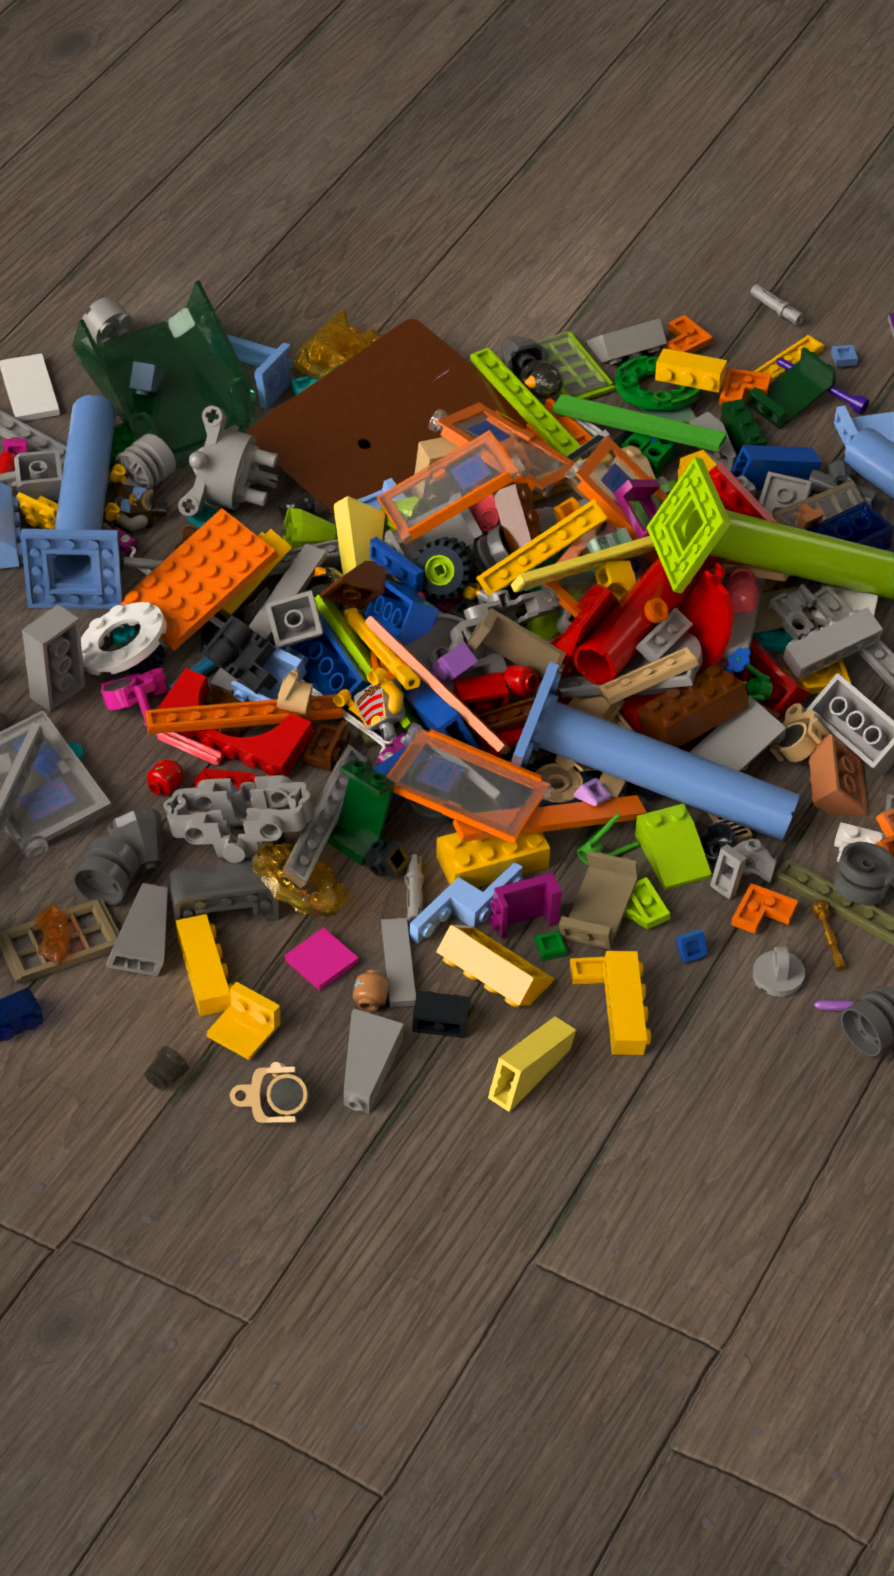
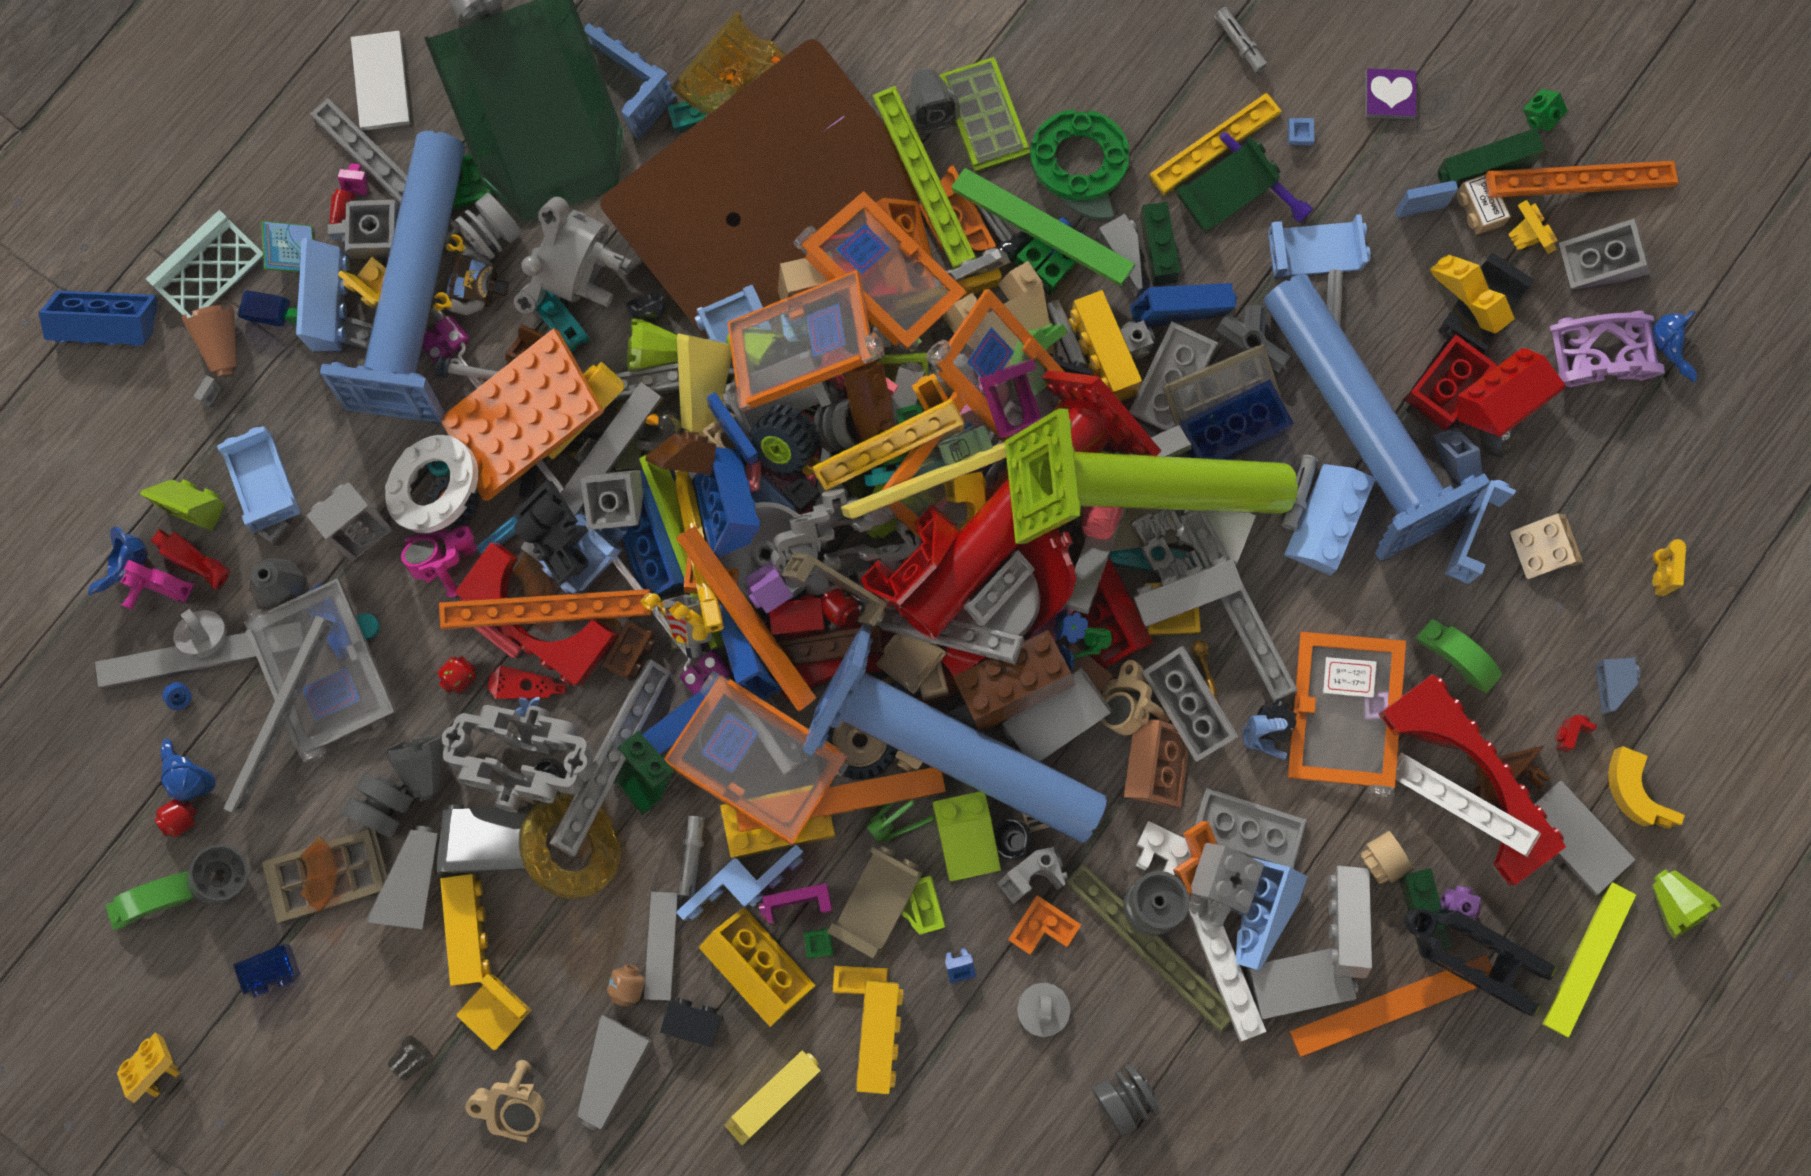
camera: 10 degrees right, 30 degrees up
sand blue slope [129,361,165,396] -> none
tan piece [277,669,313,715] -> none
dark pink tile [285,928,359,991] -> none
black brick [364,840,410,877] -> none
clear smoke piece [519,360,564,399] -> none
lavender slope [573,778,612,806] -> none
light grey slope [587,318,667,365] -> none
tan tile [599,647,699,705] -> none
orange tile [644,598,668,623] -> none
yellow brick [655,348,727,393] -> none
orange plate [666,315,713,354] -> none
orange plate [719,368,772,405] -> none
nougat tile [795,503,824,531] -> none
pearl gold piece [812,900,846,971] -> none
medium lavender piece [814,1000,856,1011] -> none

